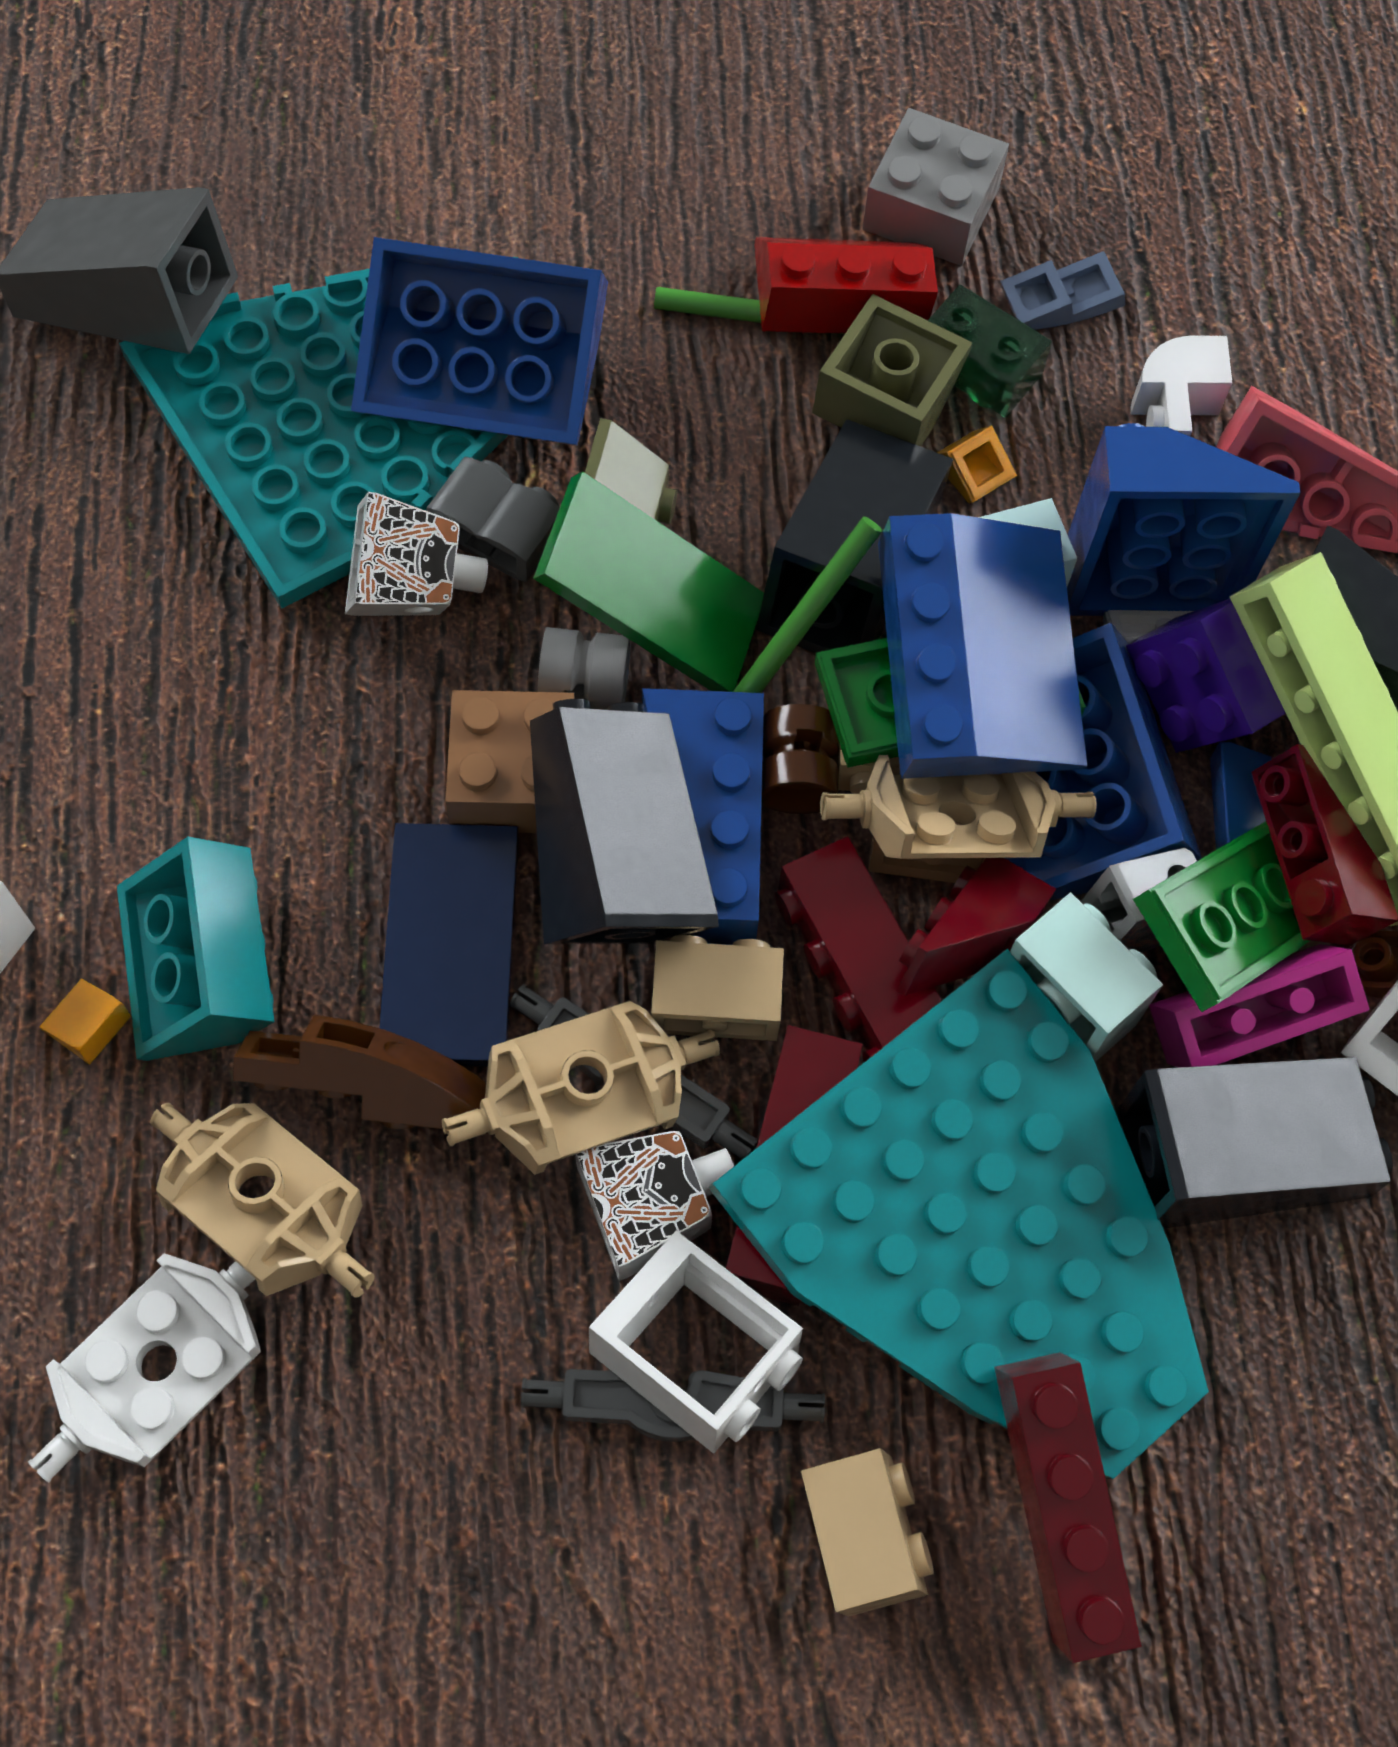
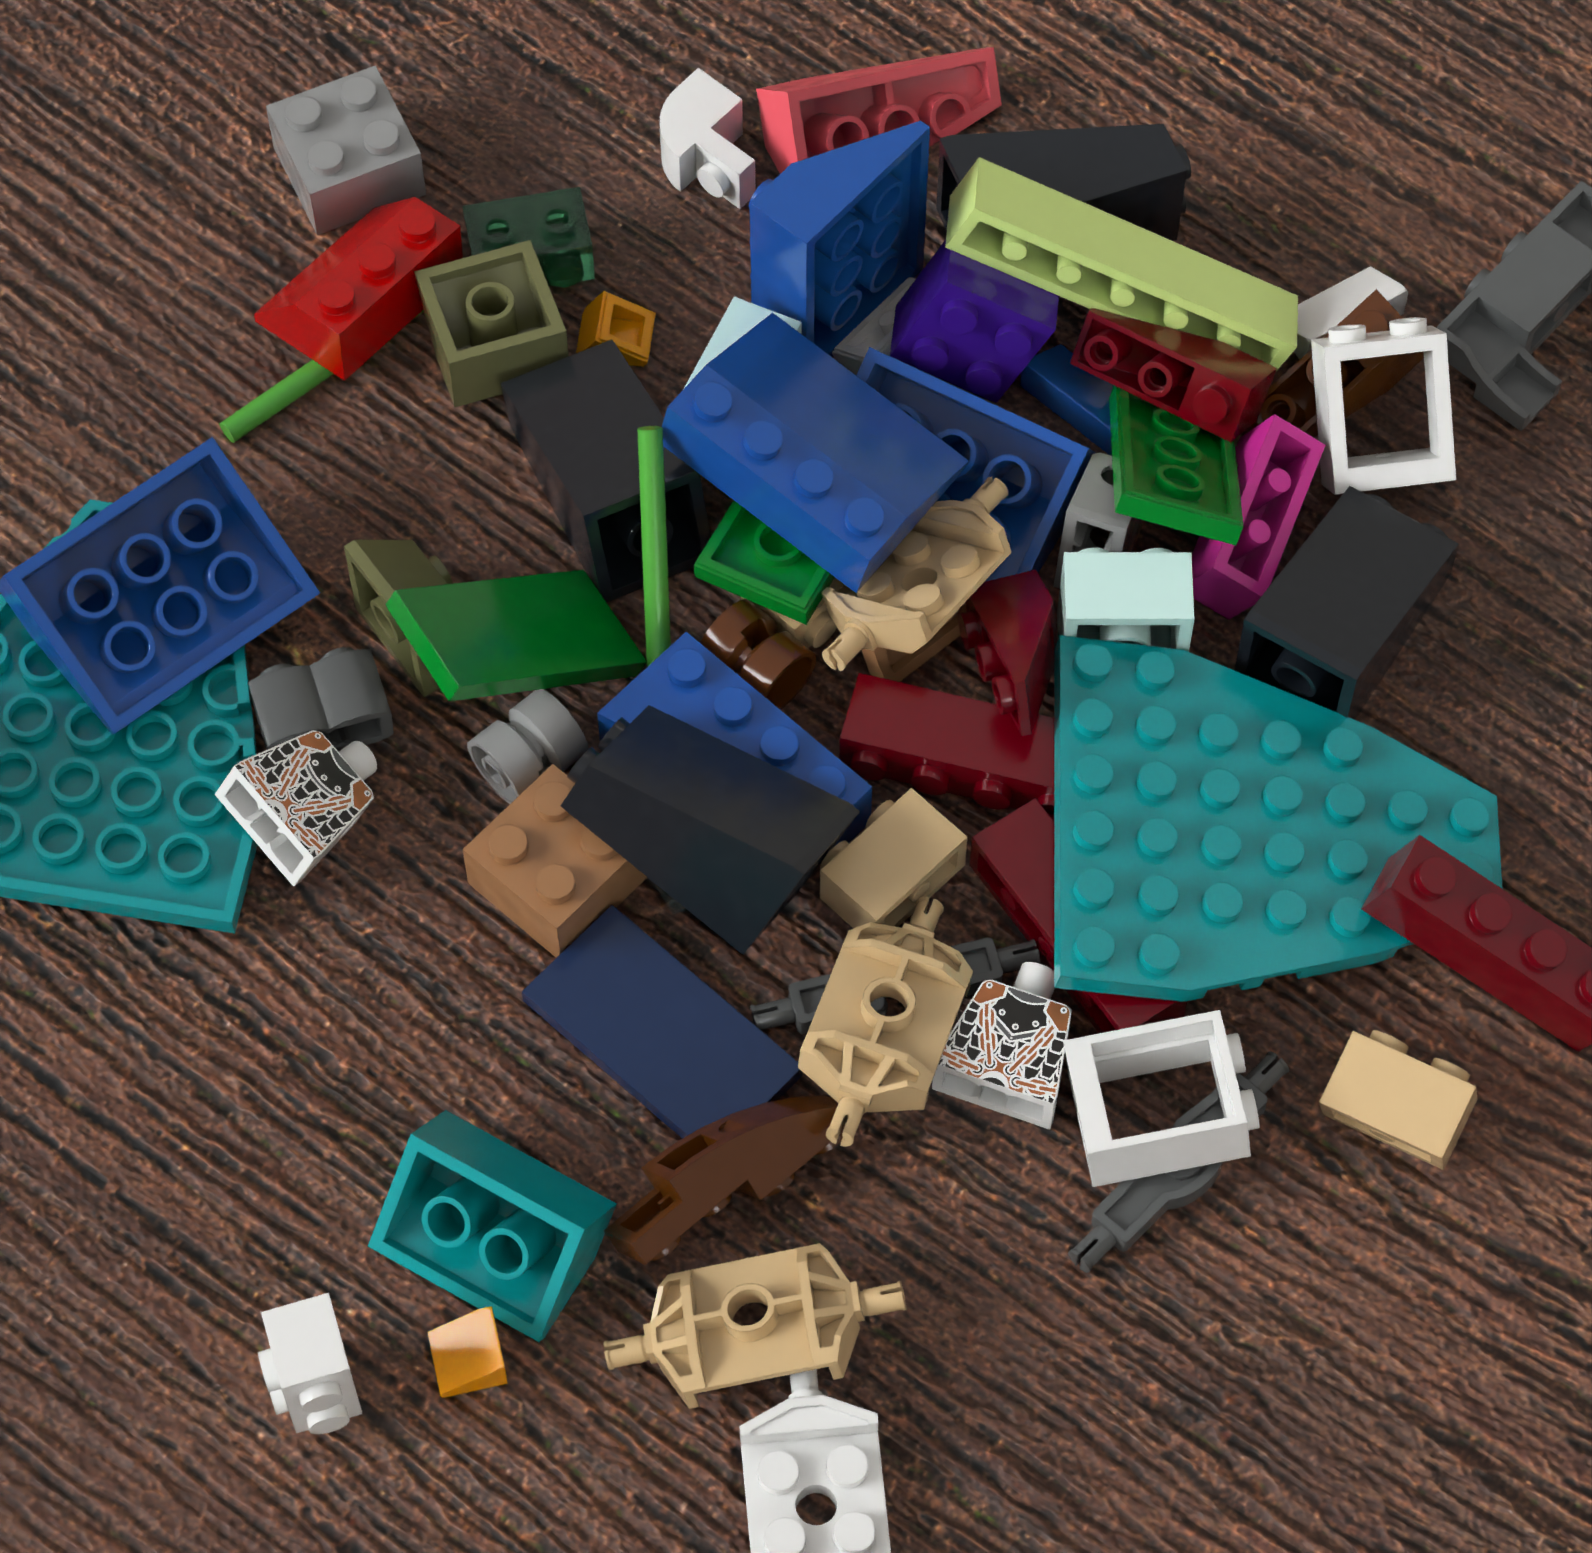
camera: 45 degrees left, 5 degrees down
sand blue slope [1000,251,1125,330] -> none

